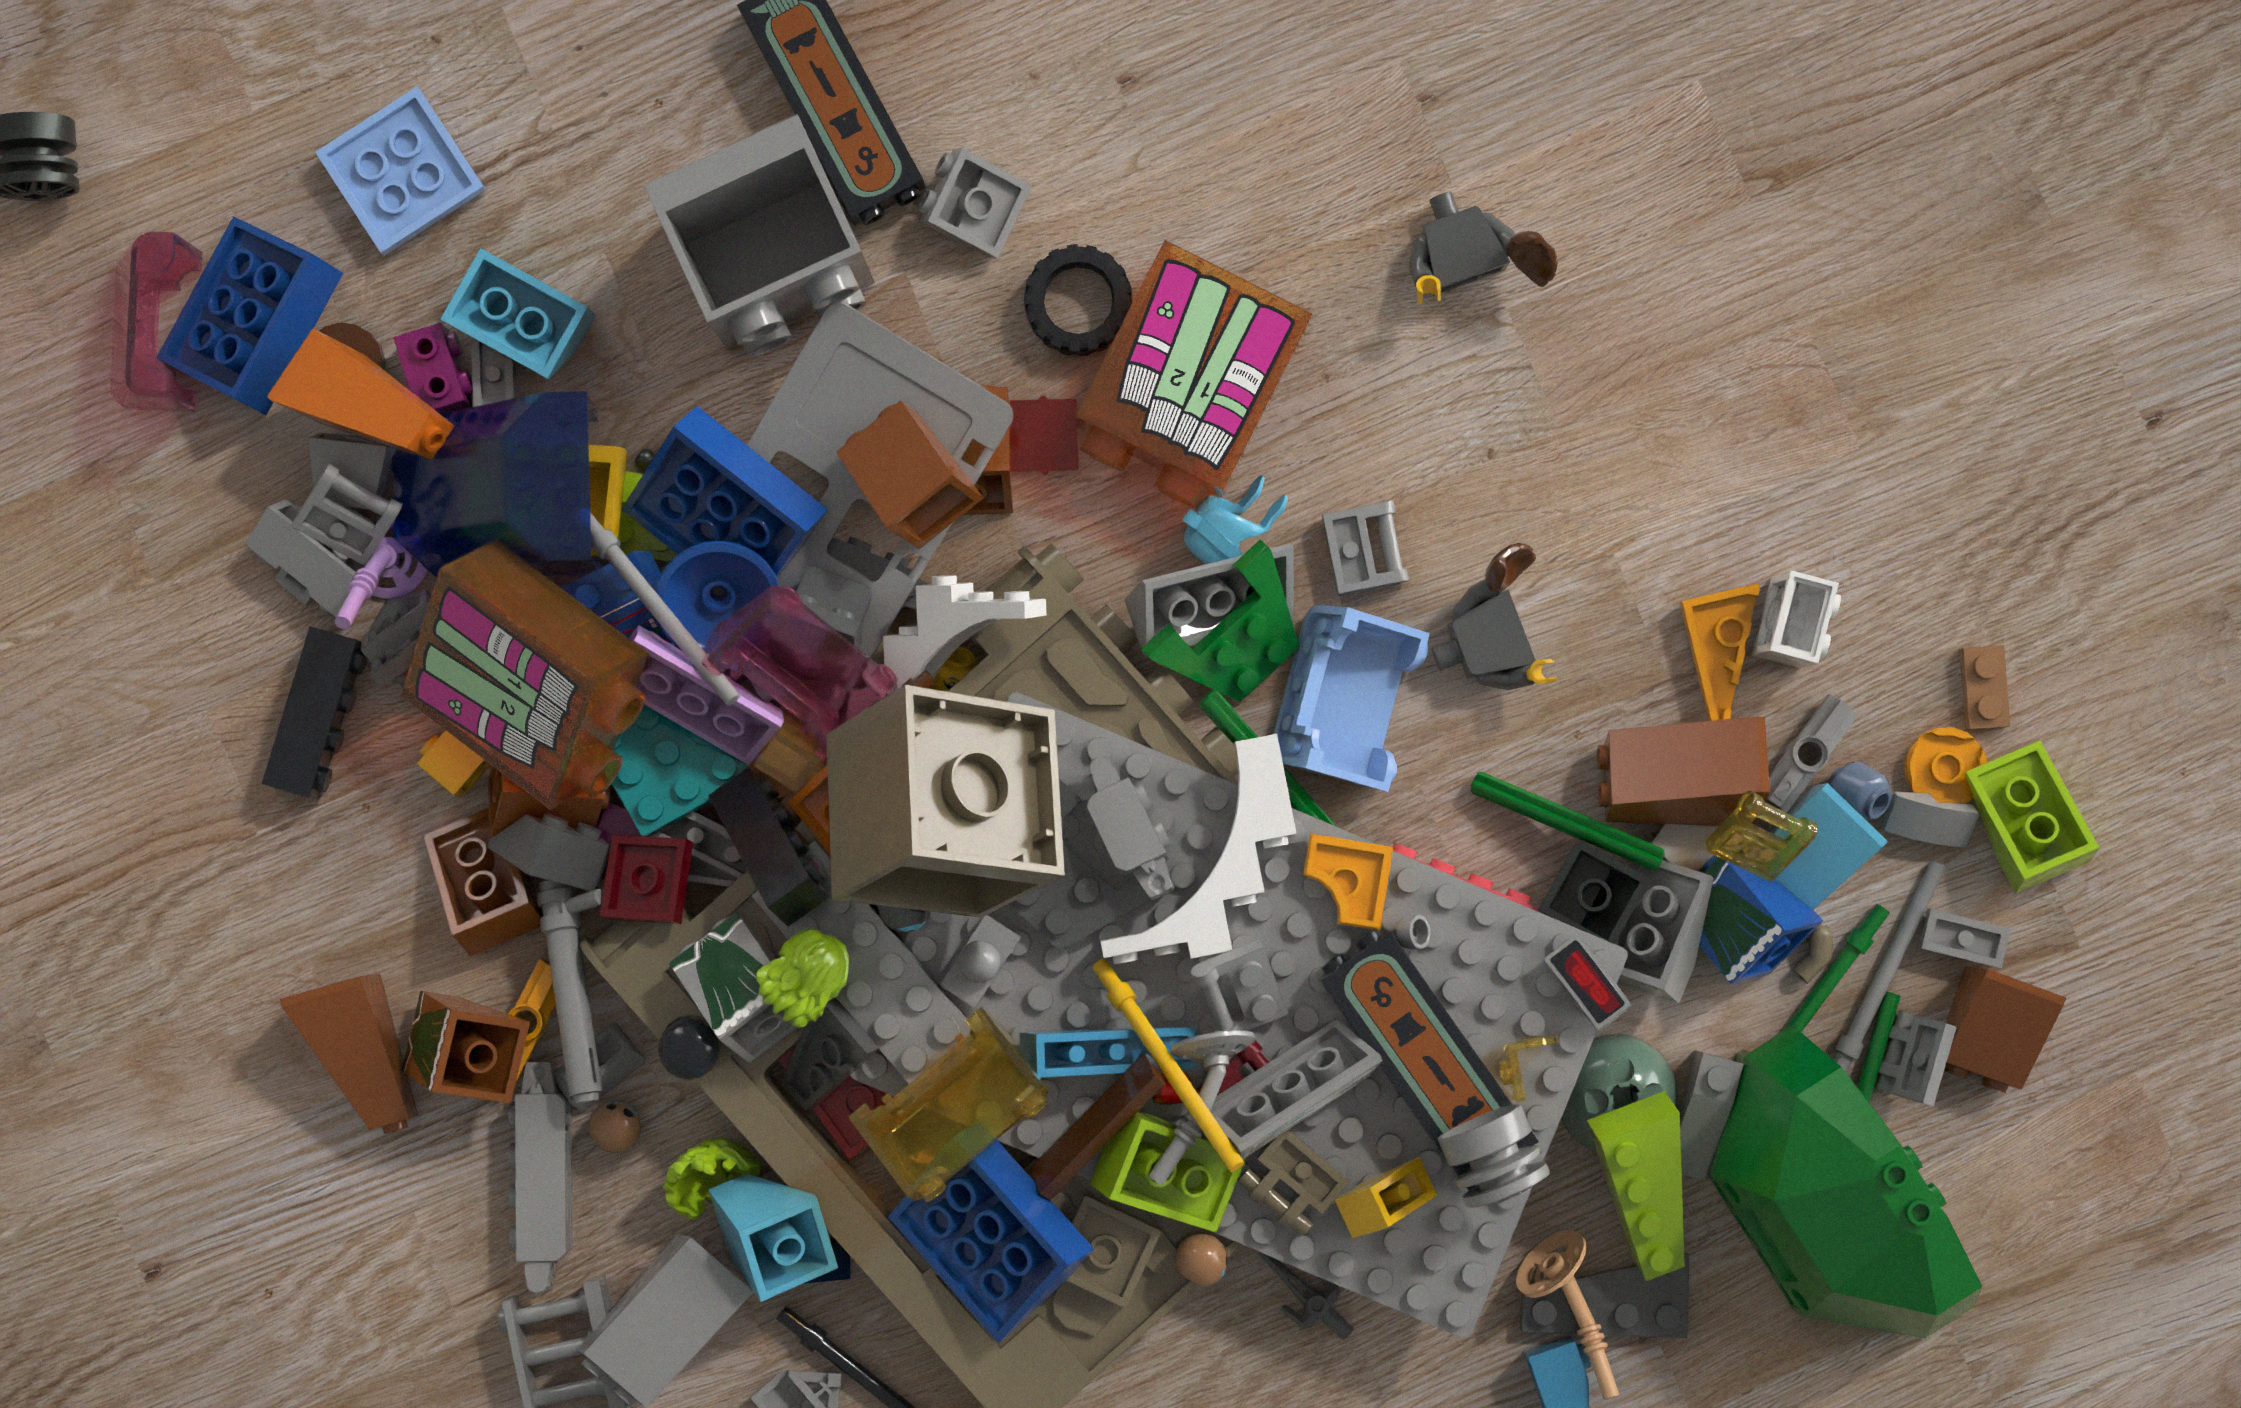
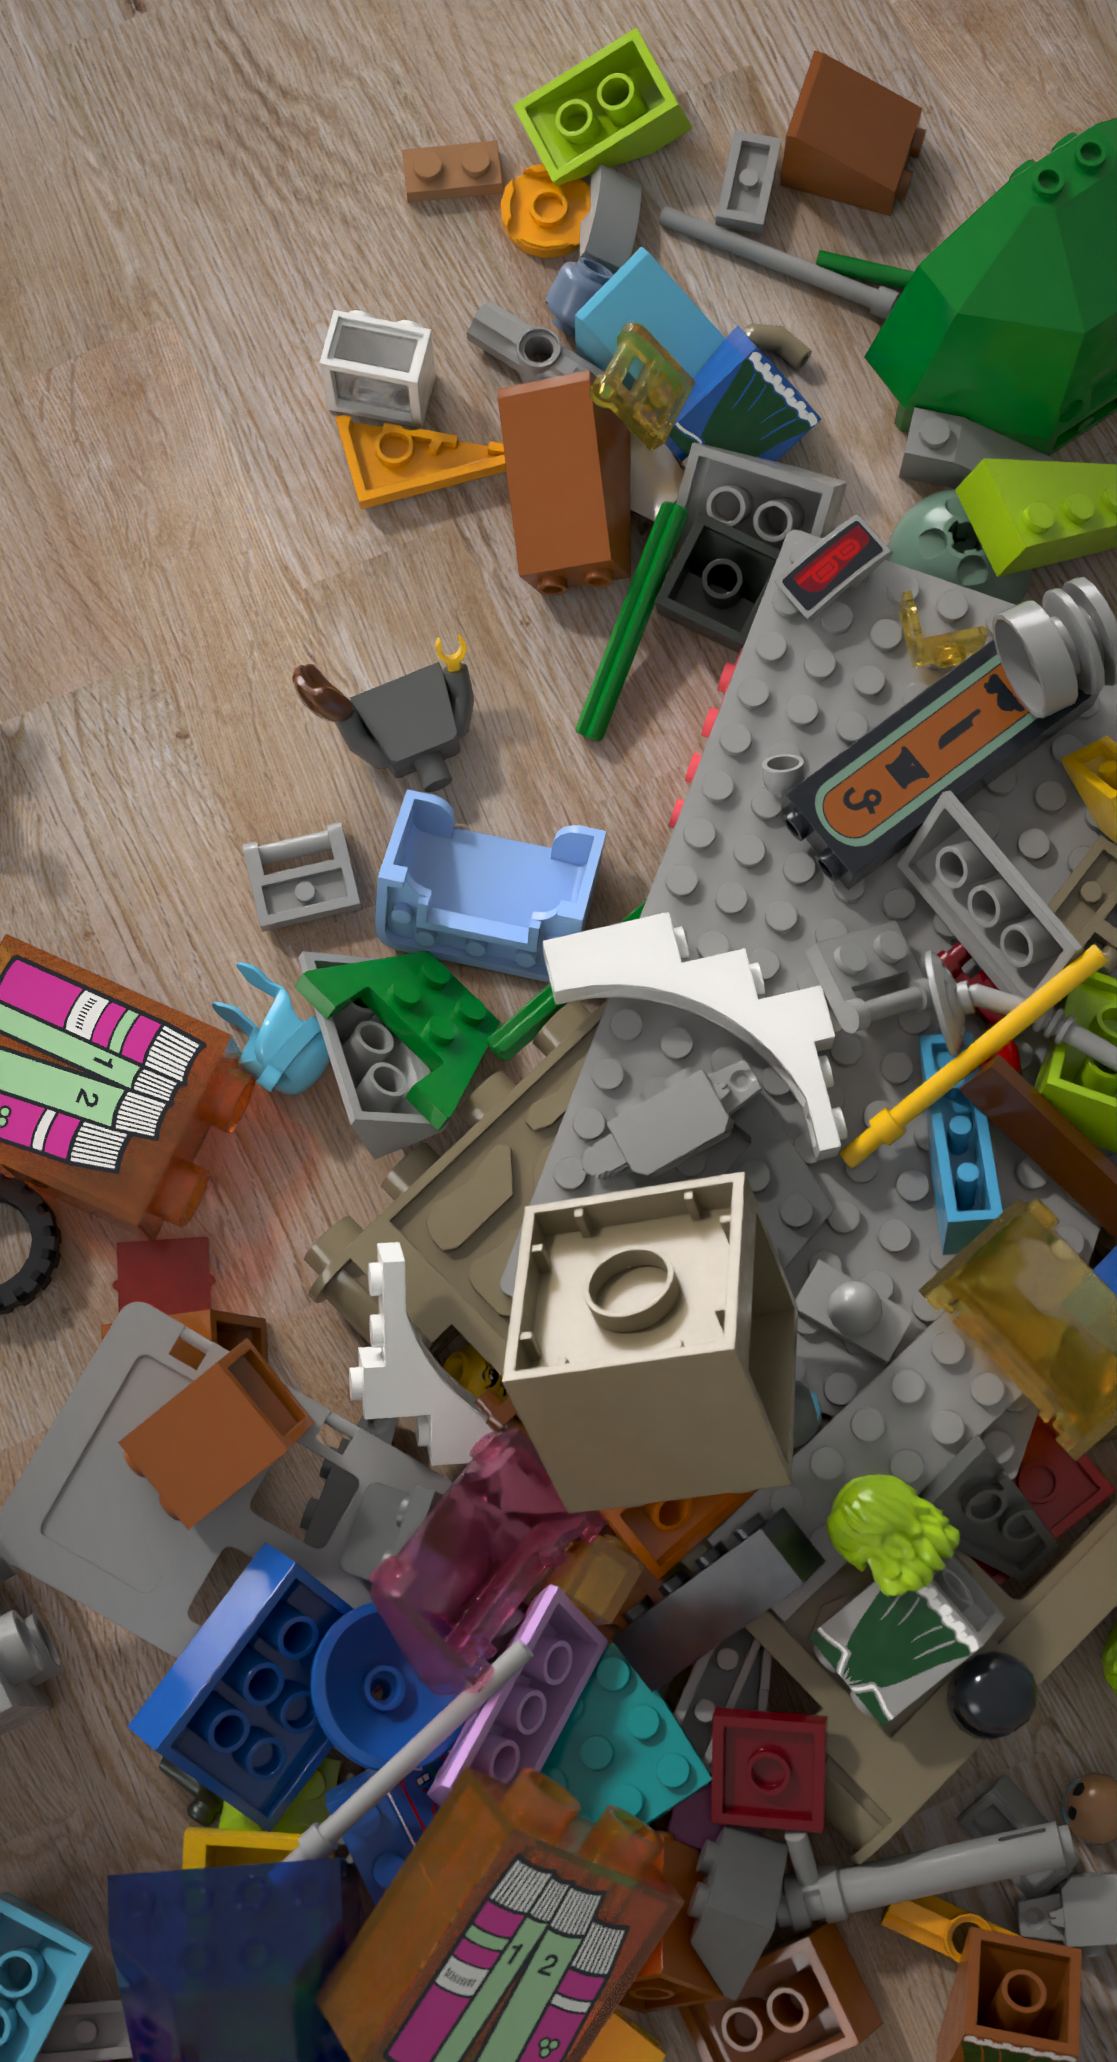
camera: 90 degrees left, 10 degrees down
light orange tile [1303,833,1394,931] -> none
green bar [1782,903,1890,1032] -> none
light grey plate [1876,1011,1957,1107] -> none

